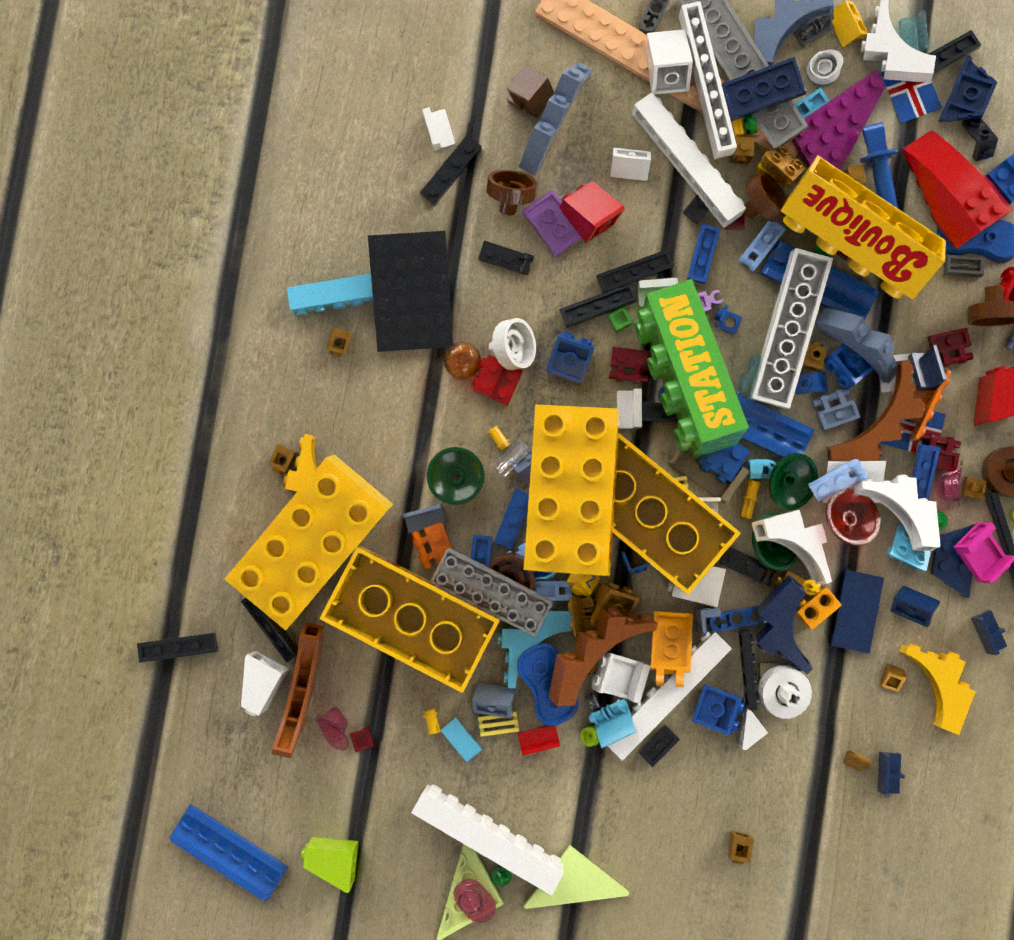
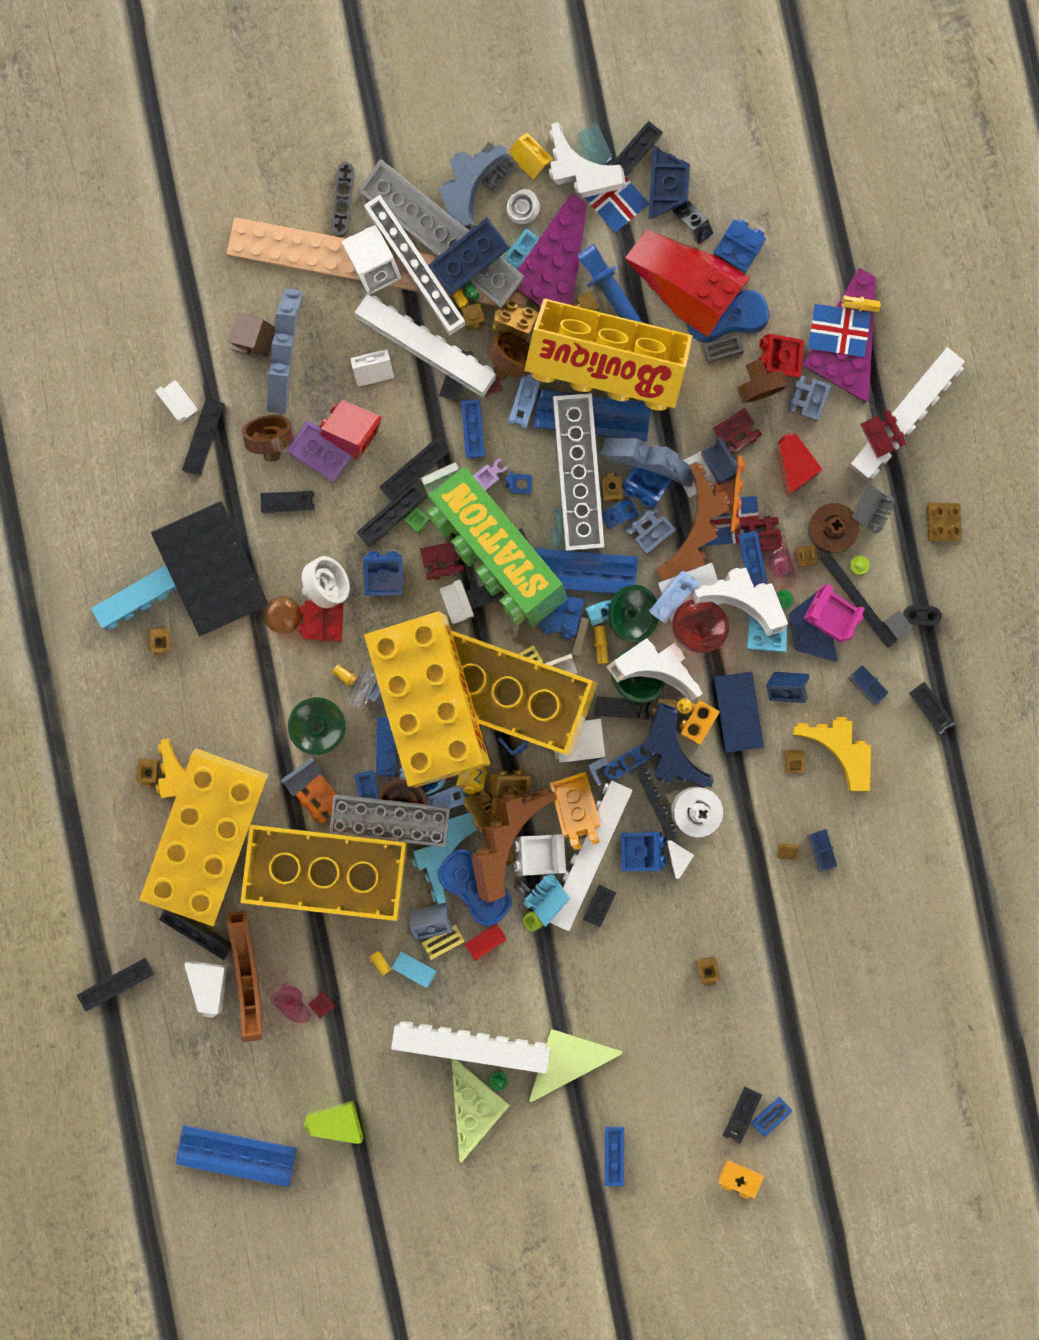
camera: 25 degrees left, 0 degrees up
clear pink piece [454,879,496,923] -> none

